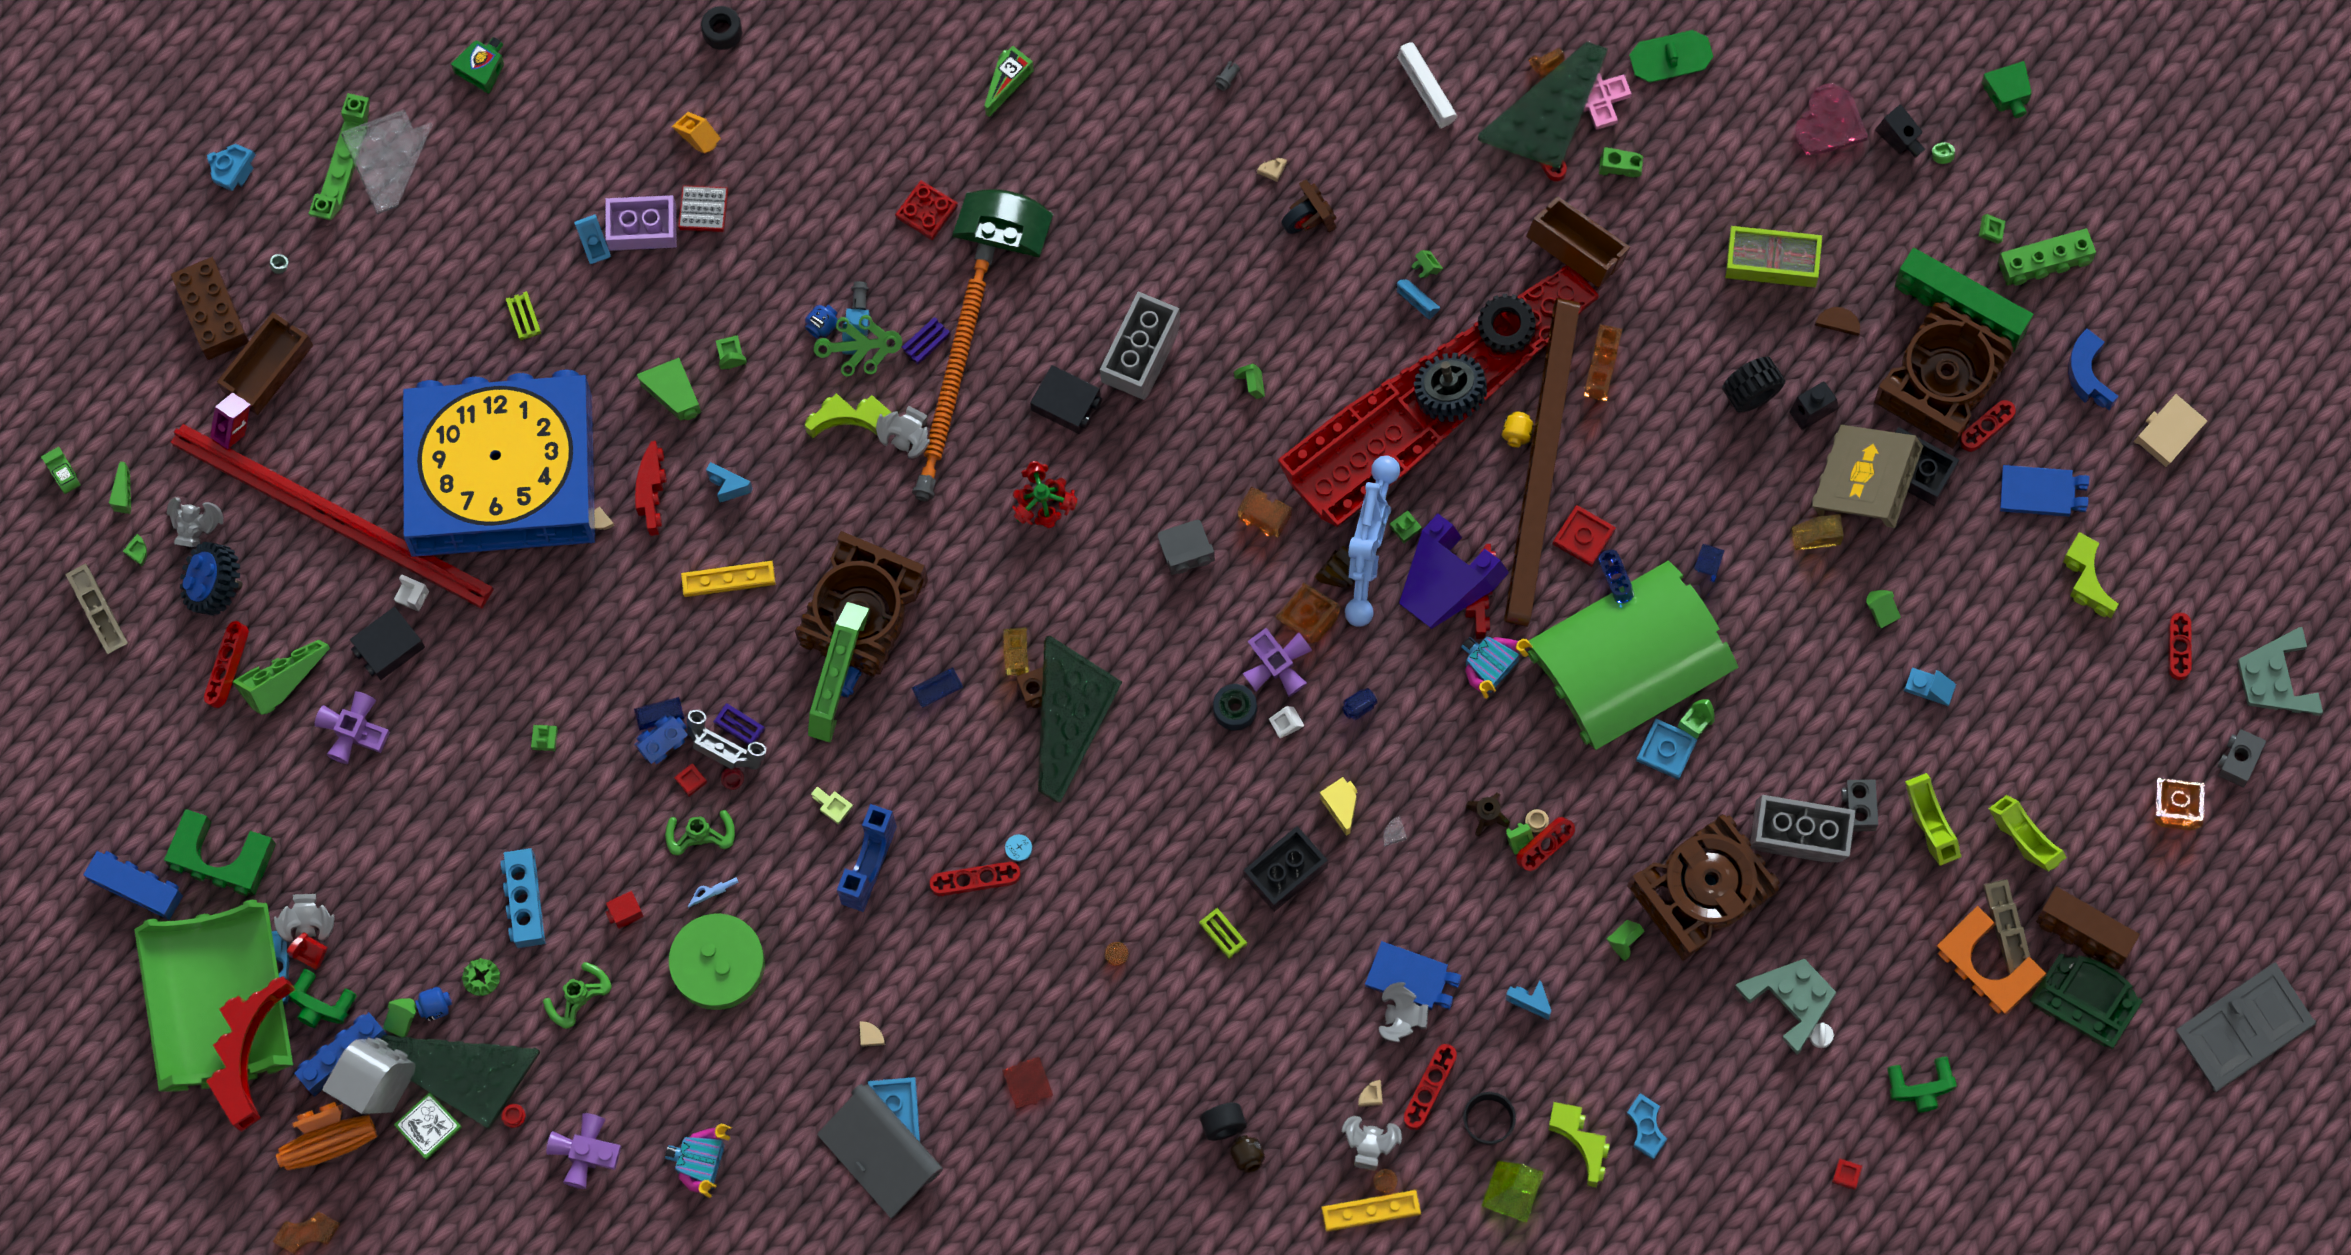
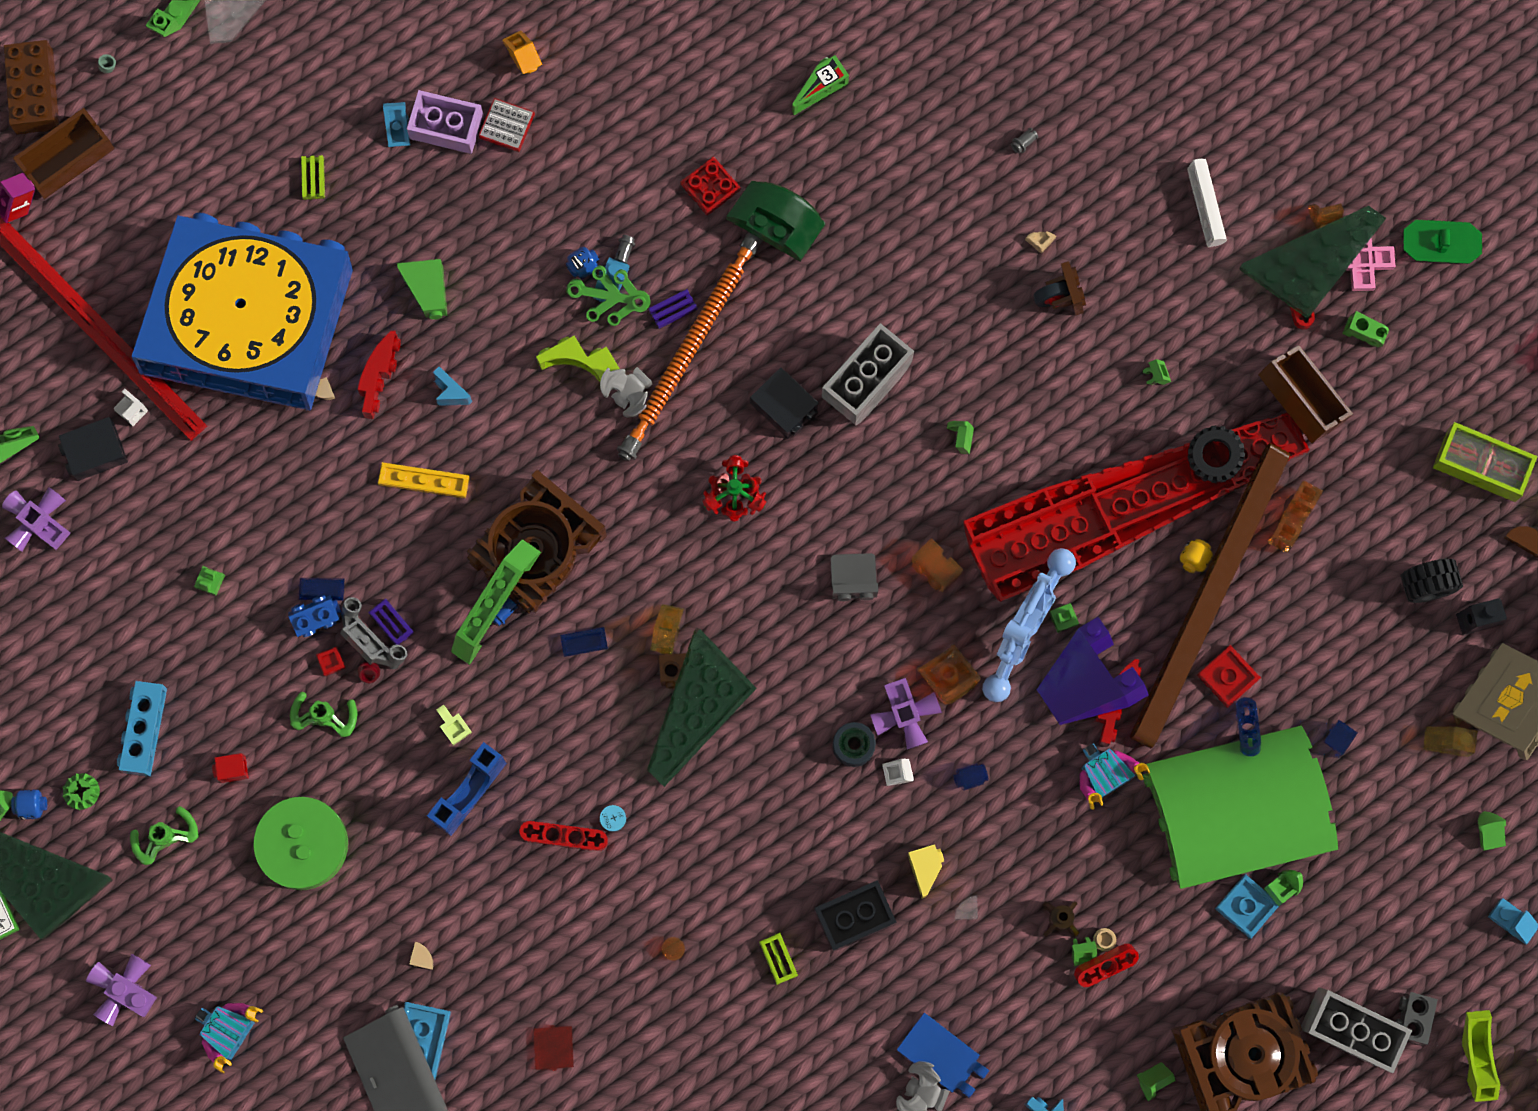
camera: 10 degrees right, 5 degrees up
red plate [502,1104,526,1128] -> none
light blue hand [688,877,739,908] -> none
bright green tile [716,335,747,369] -> none
dark brown brick [1314,546,1355,588] -> none
dark azure slope [1397,280,1440,319] -> none
wheel [1414,353,1487,422] -> none

